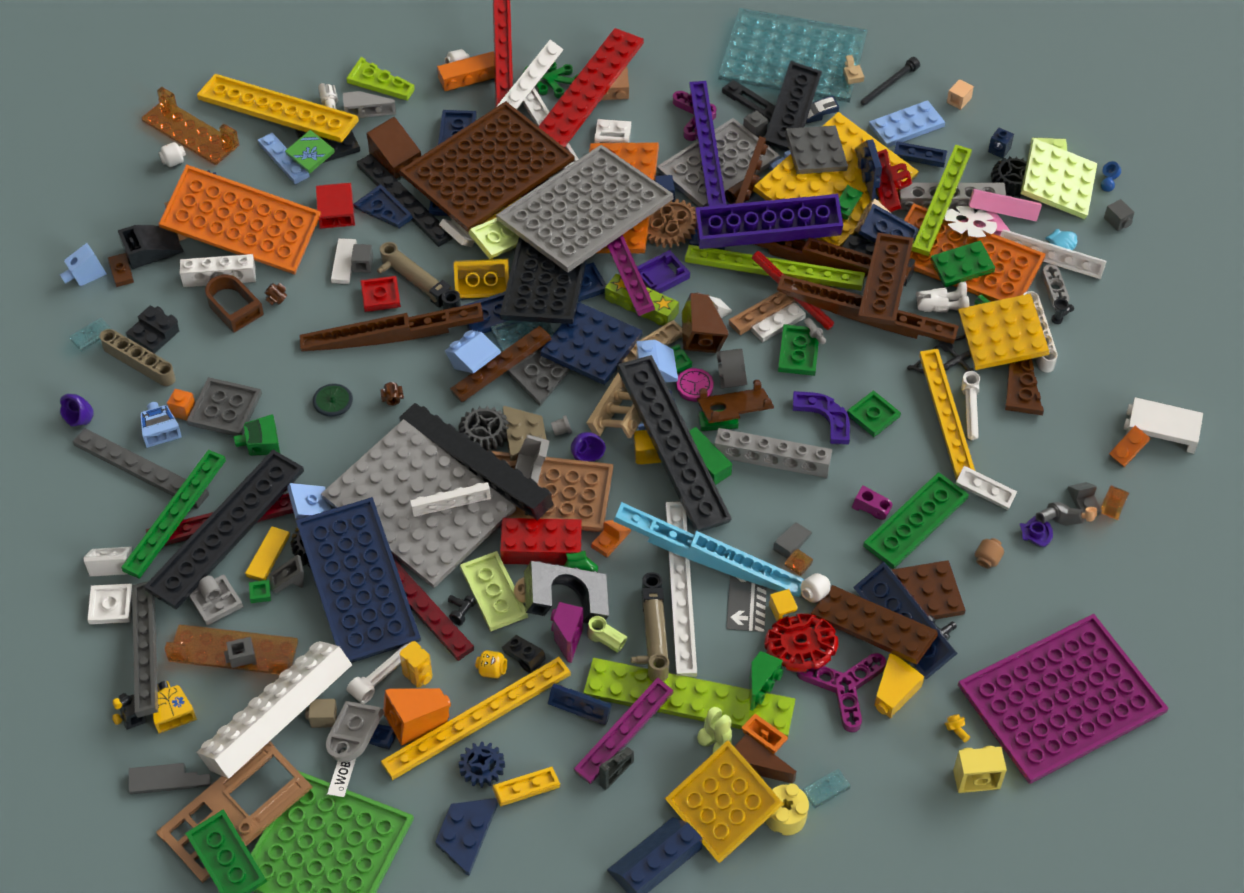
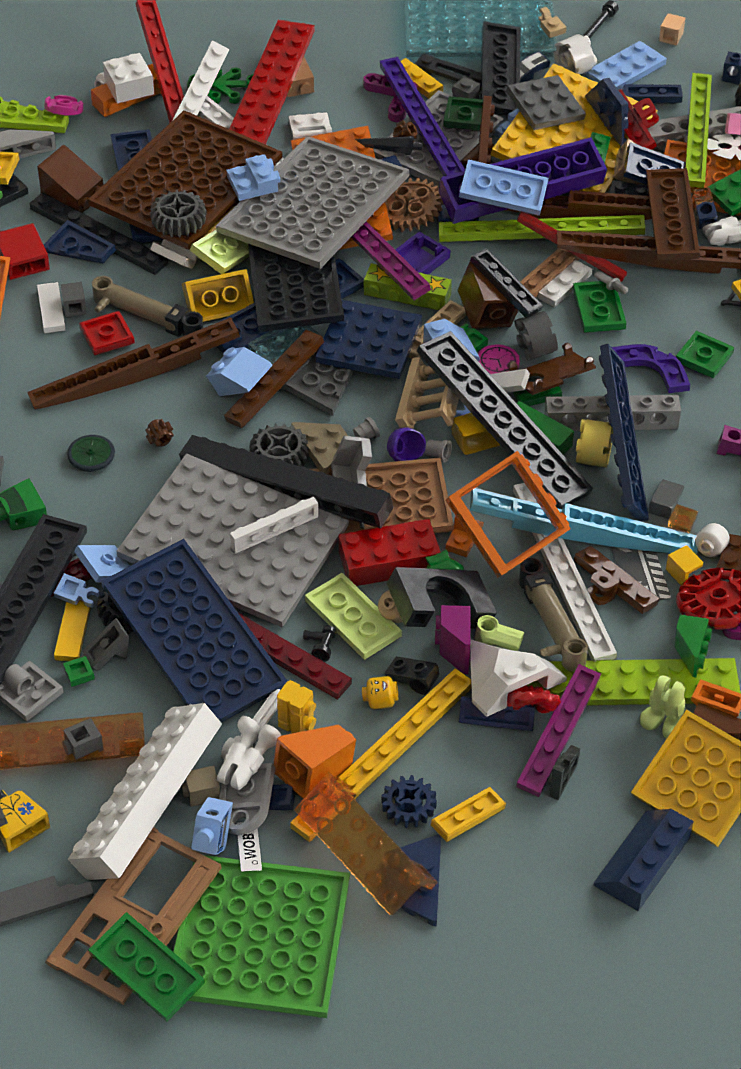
camera: 15 degrees left, 5 degrees down
none -> dark pink tile [44,95,84,115]
none -> light blue plate [54,573,99,608]
none -> white brick [103,53,154,103]
none -> dark grey gear [150,190,207,238]
none -> light blue torso [191,797,233,855]
none -> white piece [216,716,281,790]
none -> light blue plate [226,154,280,201]
none -> clear orange bracket [295,772,438,915]
none -> black bar [355,136,423,155]
none -> reddish brown gear [393,120,417,139]
none -> yellow plate [401,58,444,99]
none -> light grey piece [425,439,452,463]
none -> dark green plate [443,96,483,131]
none -> orange window [445,451,571,578]
none -> light blue plate [459,160,549,216]
none -> black tile [470,248,543,318]
none -> white wedge [470,639,567,717]
none -> white tile [490,369,530,393]
none -> red piece [507,685,561,714]
none -> white brick [553,34,597,75]
none -> reddish brown plate [573,545,660,614]
none -> light yellow brick [576,419,613,468]
none -> dark blue plate [599,344,649,521]
none -> dark blue leg [692,187,718,229]

